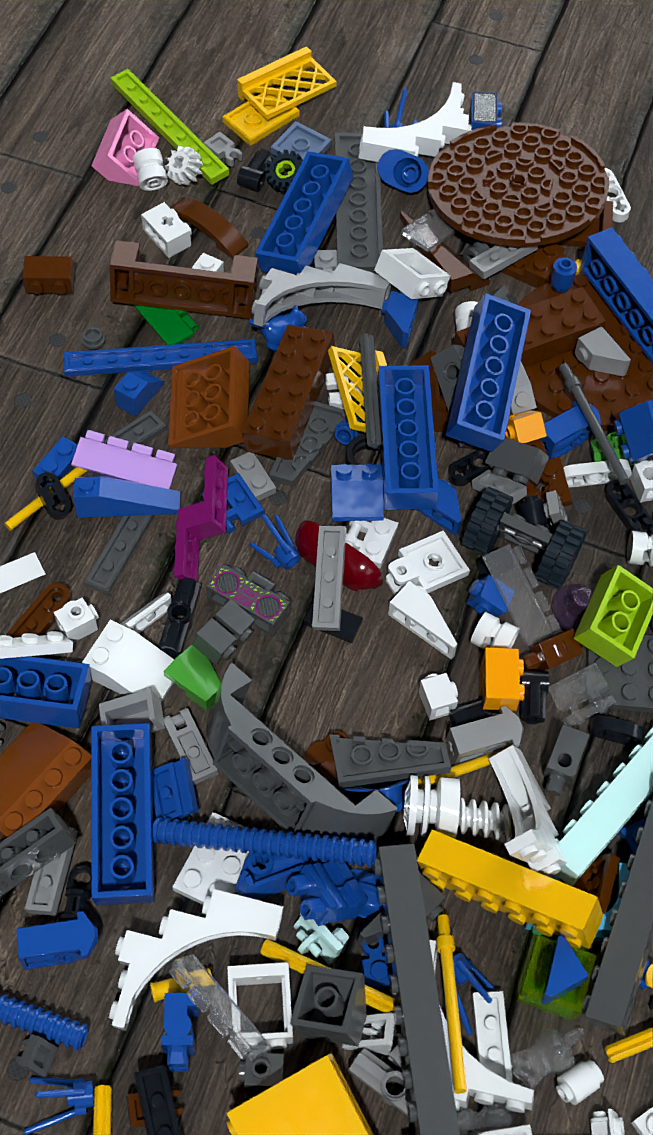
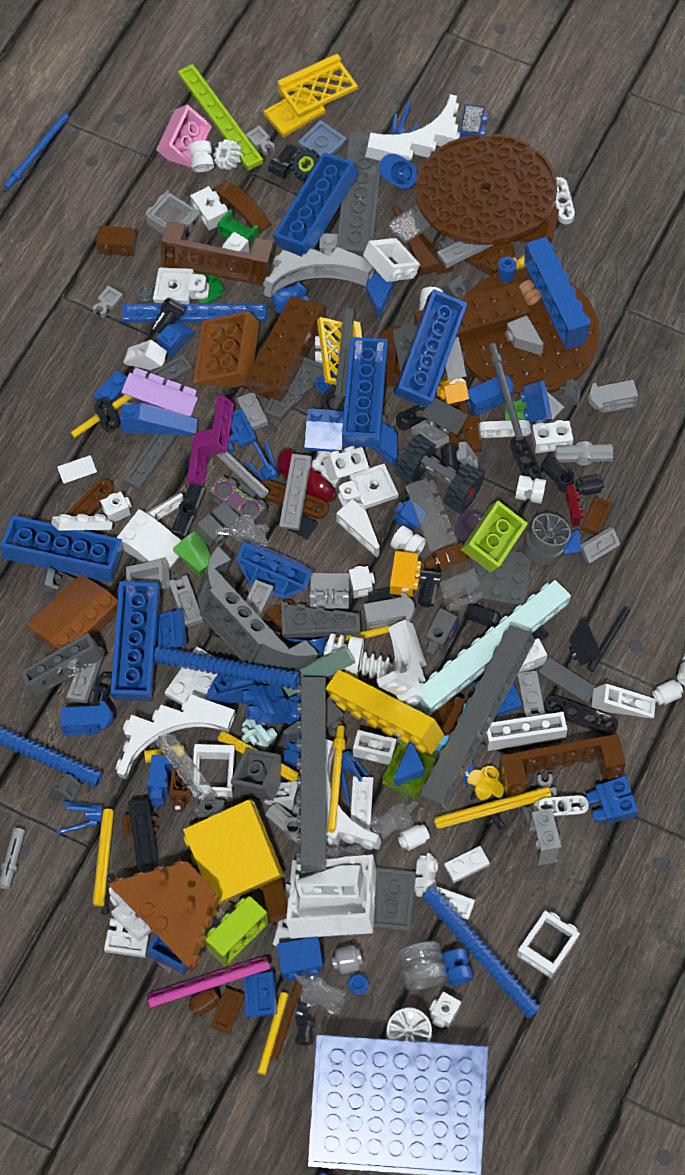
camera: 10 degrees right, 5 degrees up
none -> light grey plate [93,286,123,318]
none -> white slope [123,340,167,370]
none -> light grey window [146,190,202,234]
none -> black piece [151,297,185,334]
none -> white plate [153,268,210,304]
none -> reddish brown piece [169,757,193,812]
none -> clear animal [214,514,269,547]
none -> green panel [217,210,259,248]
none -> light grey axle [217,452,269,498]
none -> blue wedge [236,542,313,599]
none -> light grey panel [246,580,274,620]
none -> reddish brown plate [259,480,328,519]
none -> sand green tile [283,645,355,696]
none -> light grey hinge [310,573,349,609]
none -> white brick [323,446,369,481]
none -> white brick [353,730,397,766]
none -> nougat wheel [519,280,542,305]

